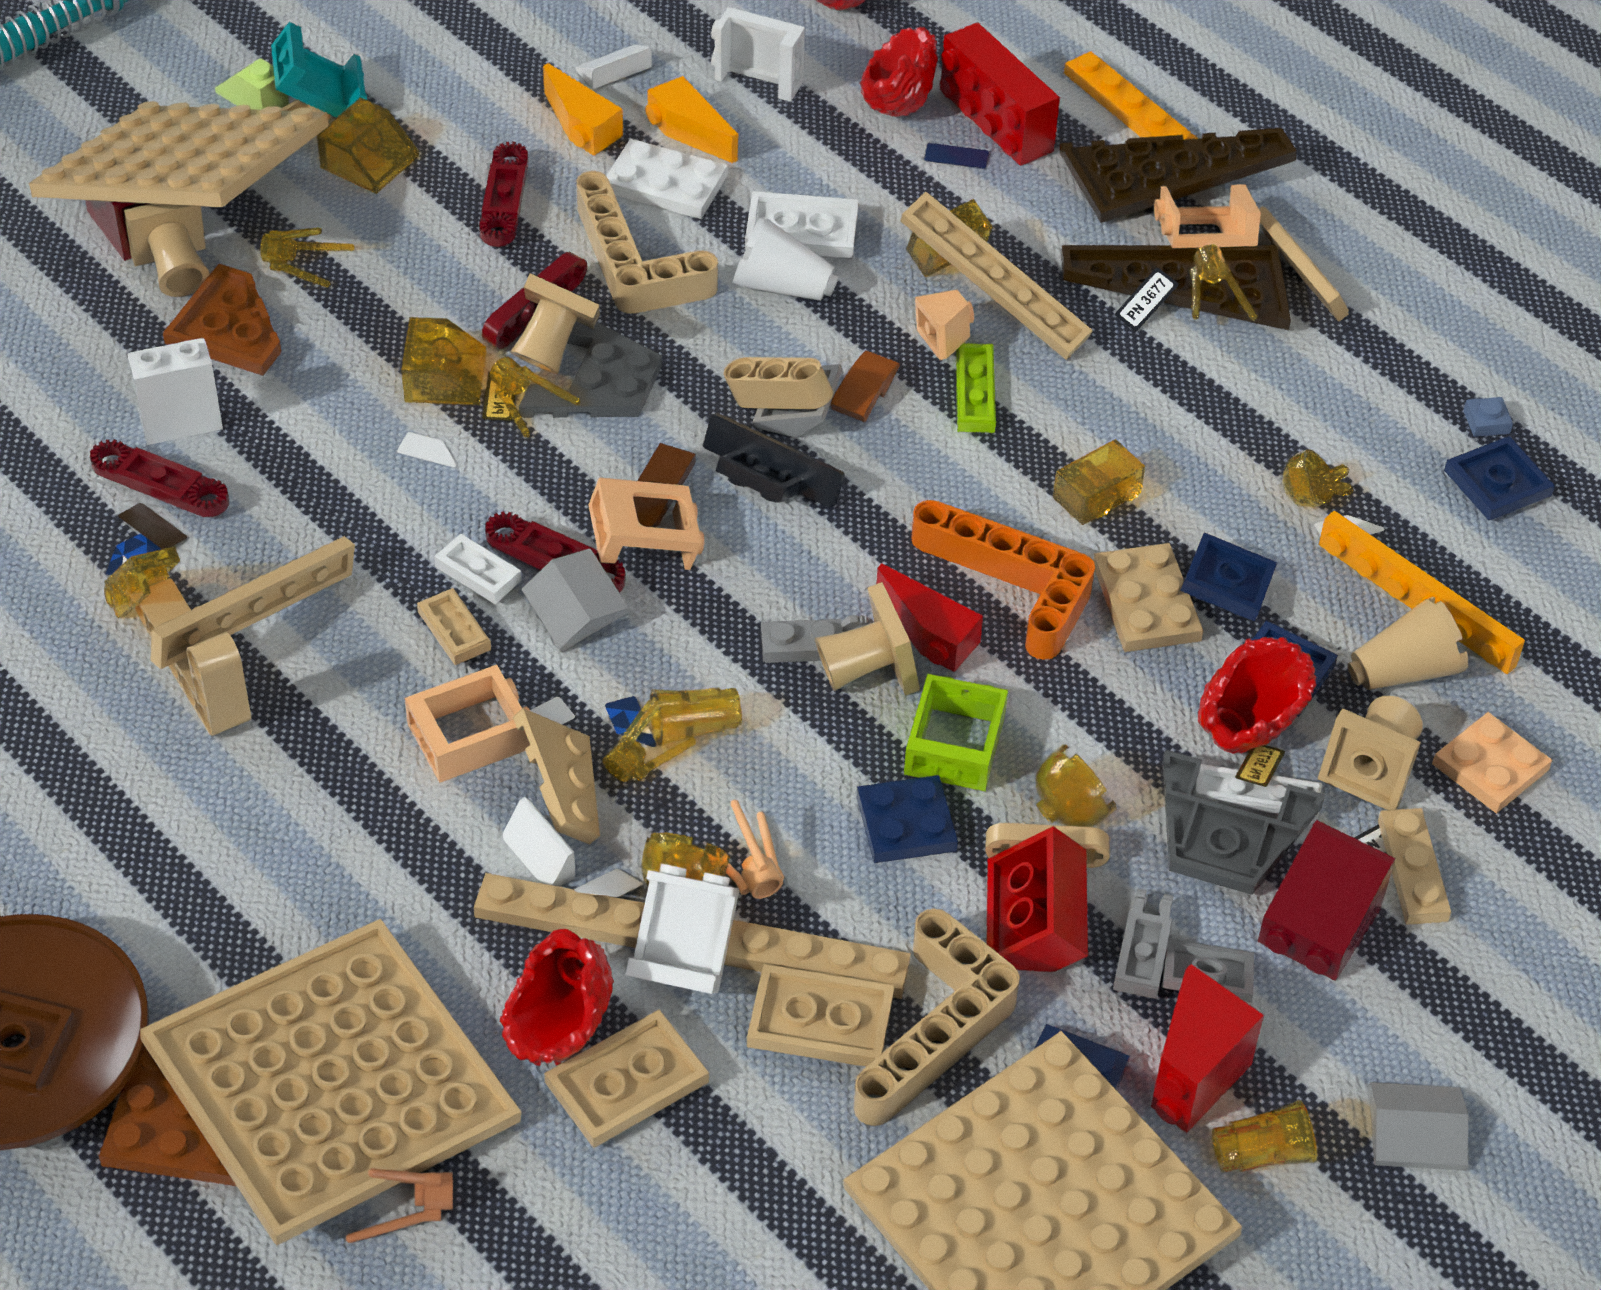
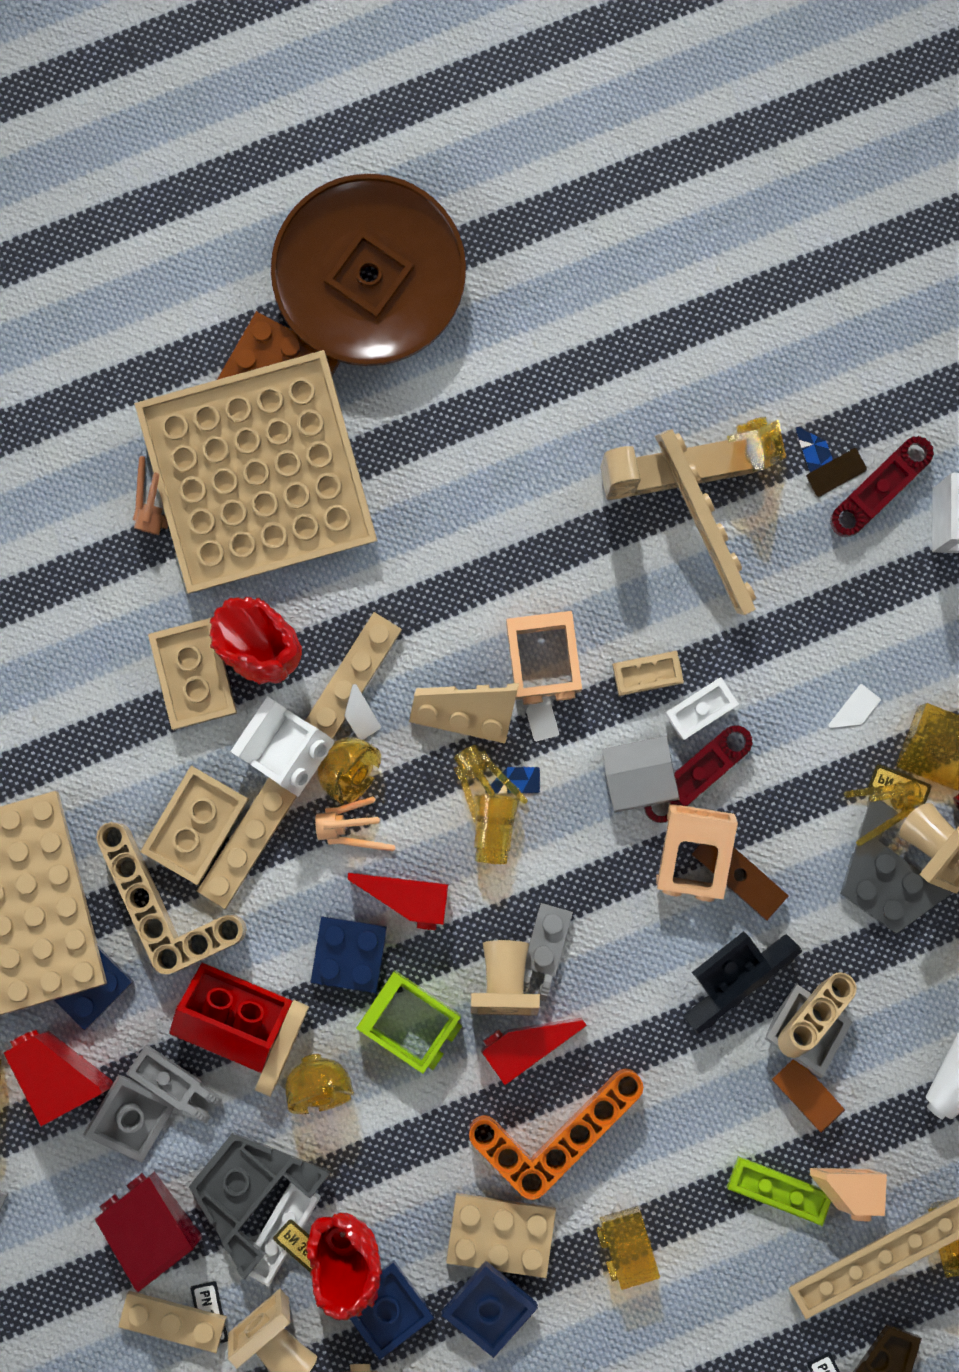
camera: 110 degrees right, 35 degrees up
white slope [503,797,575,887] -> none
none -> red slope [347,873,449,930]

